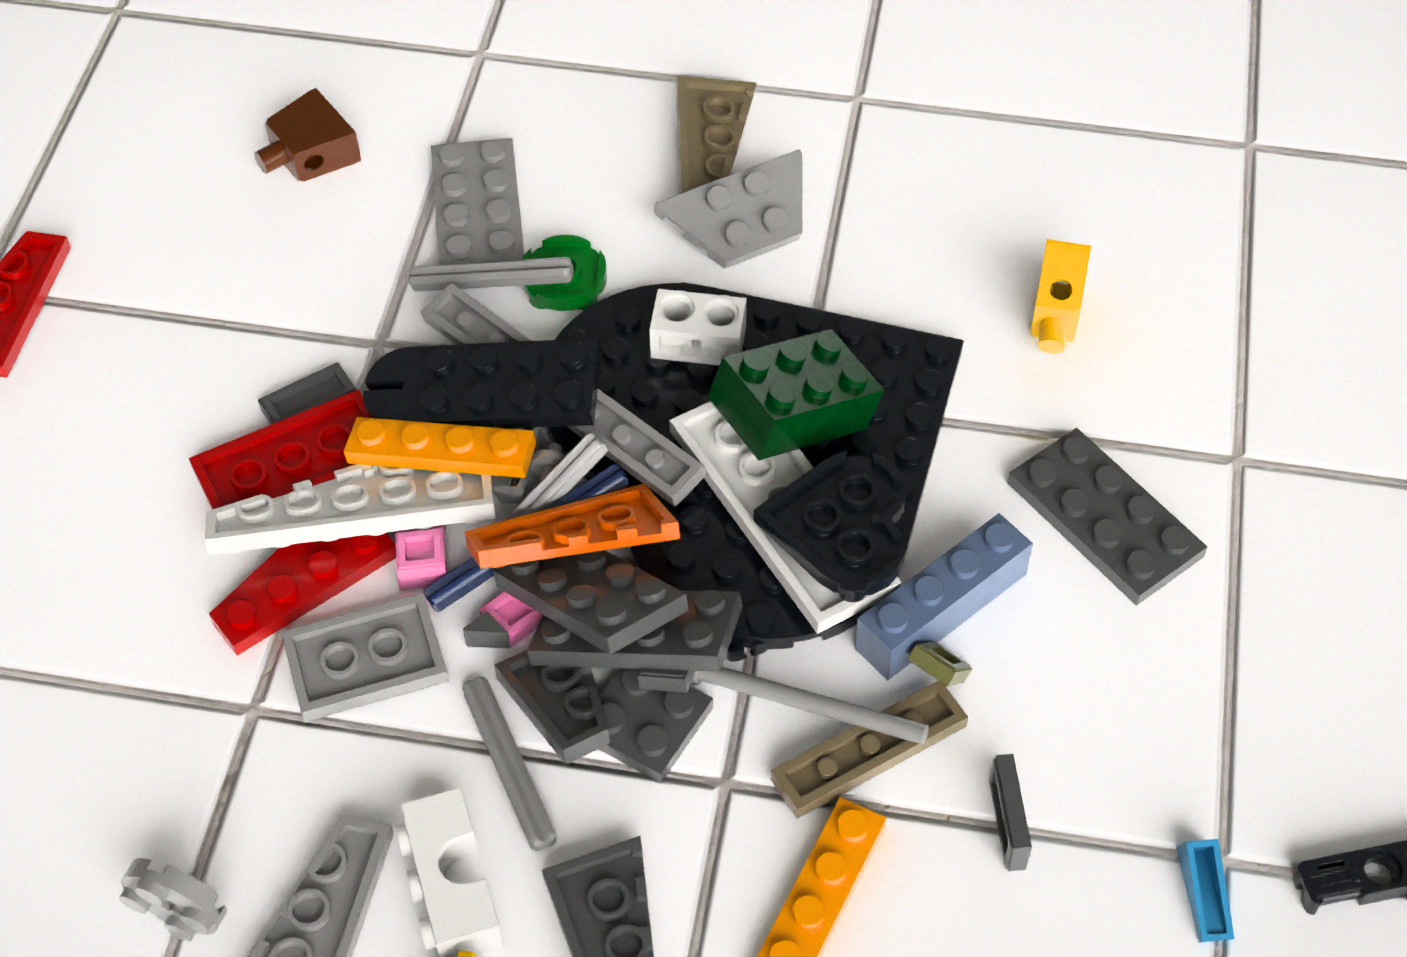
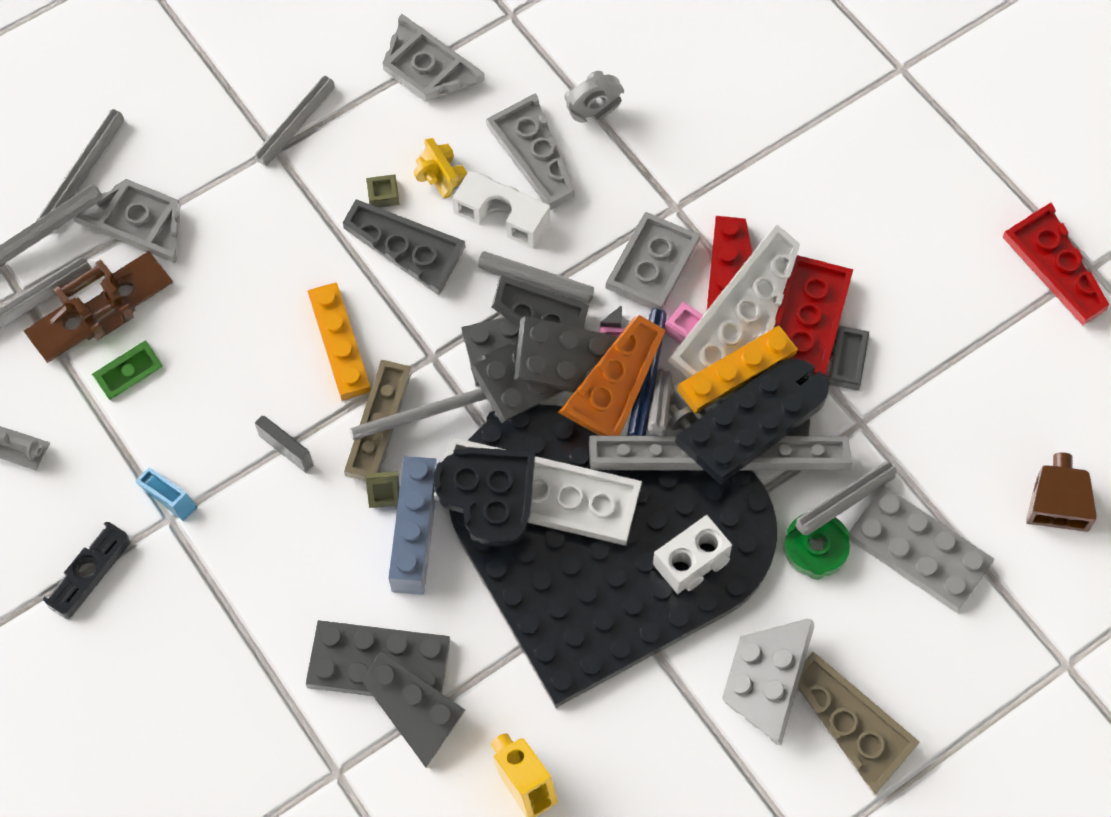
camera: 135 degrees right, 10 degrees up
dark green brick [708,329,884,461] -> none
none -> dark grey wing [361,651,466,768]

